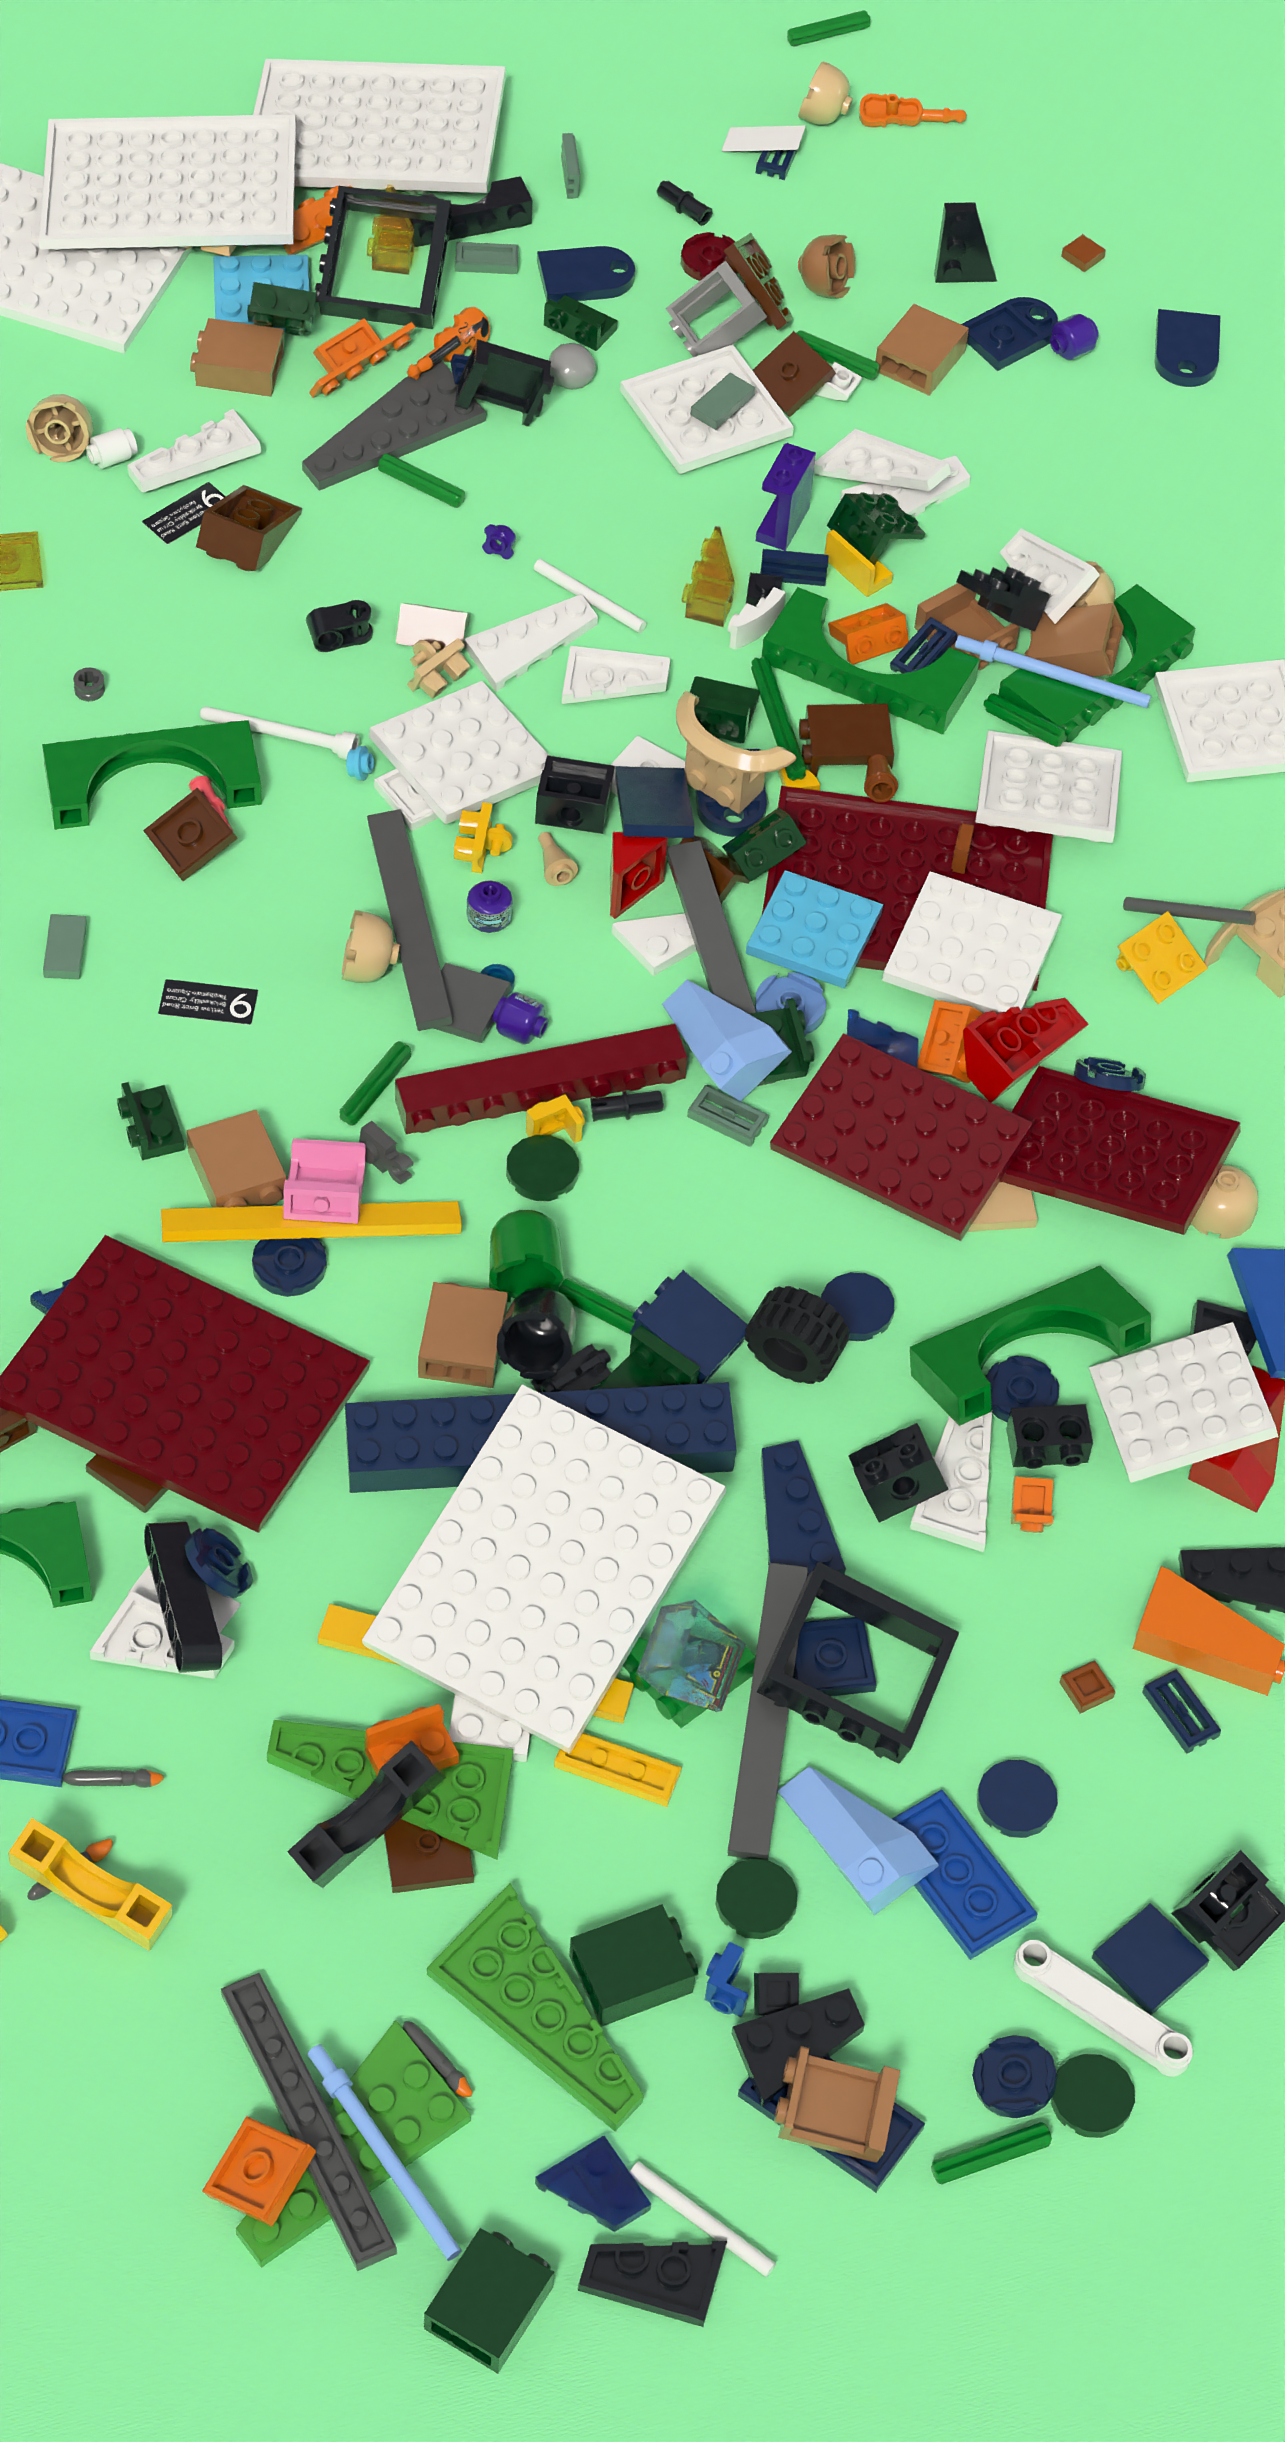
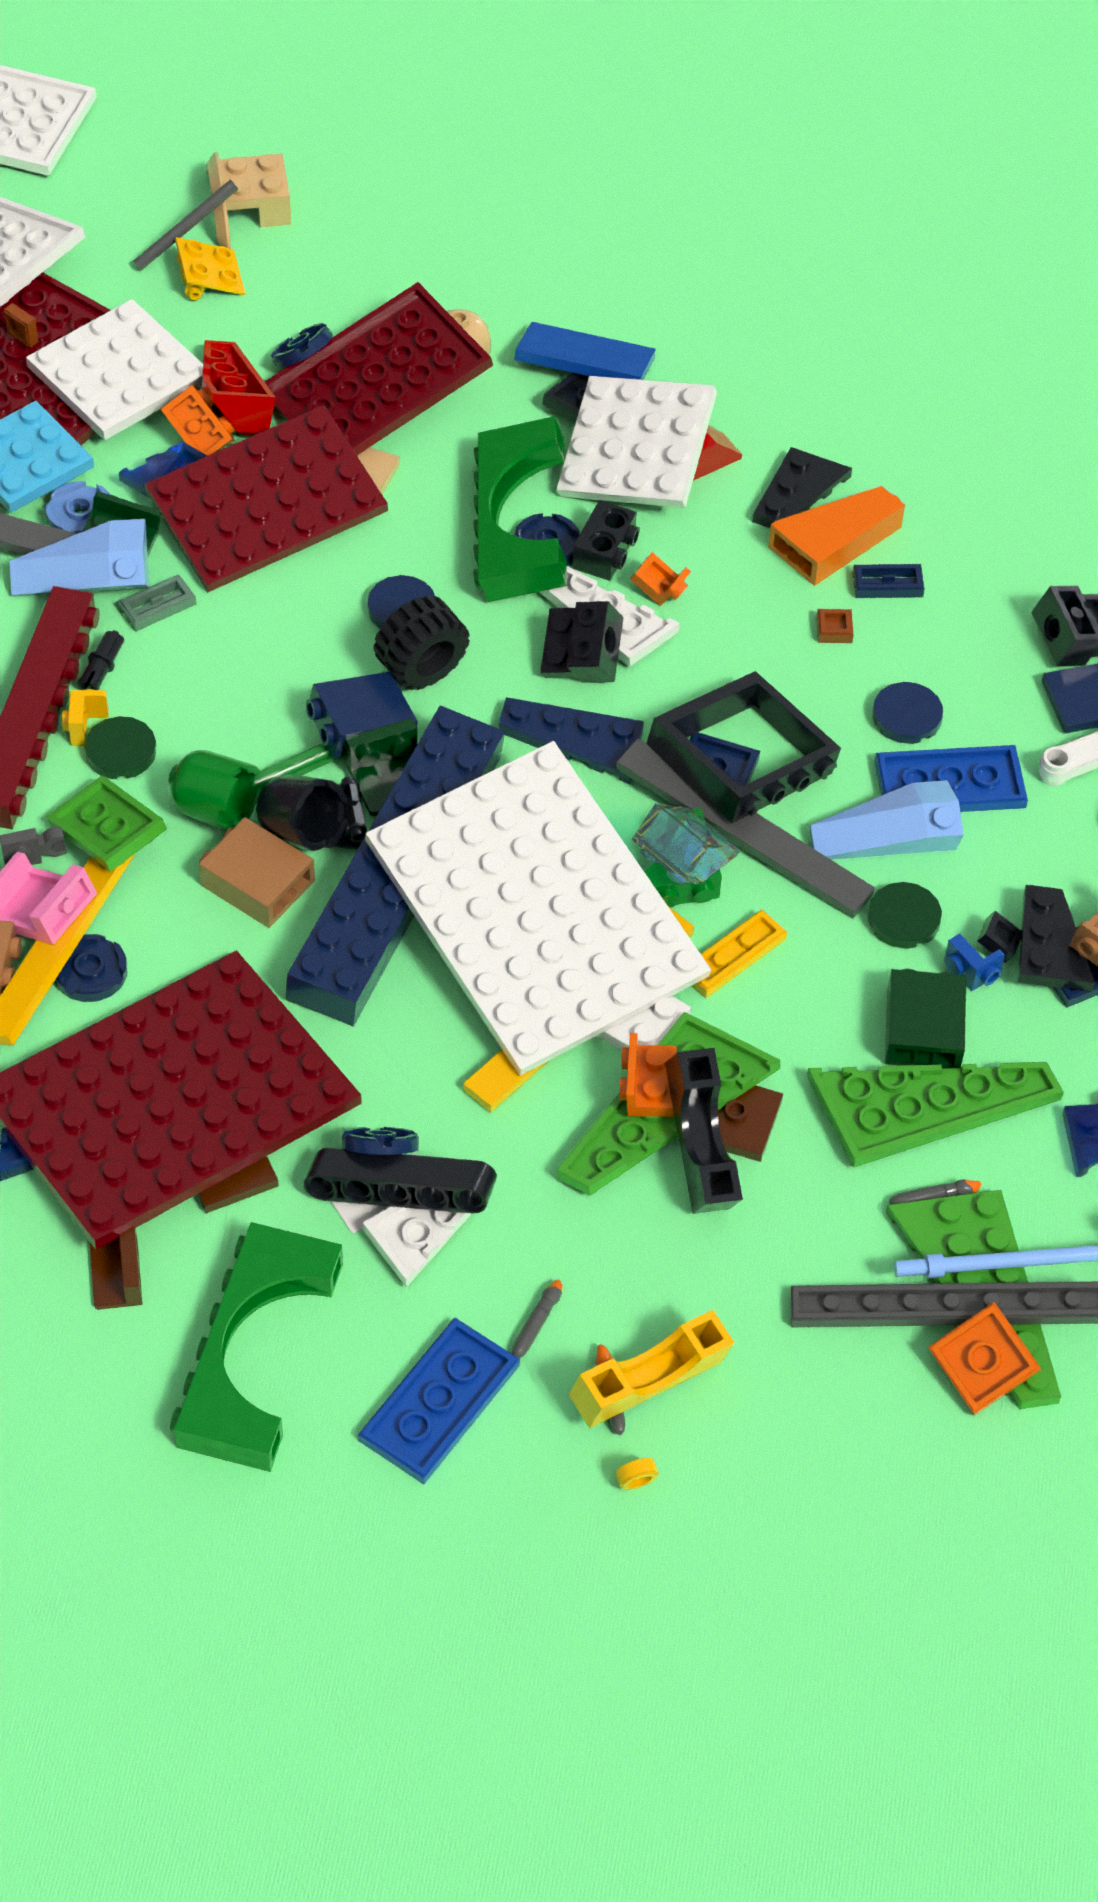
camera: 60 degrees left, 0 degrees up
none -> bright green plate [46,775,167,872]

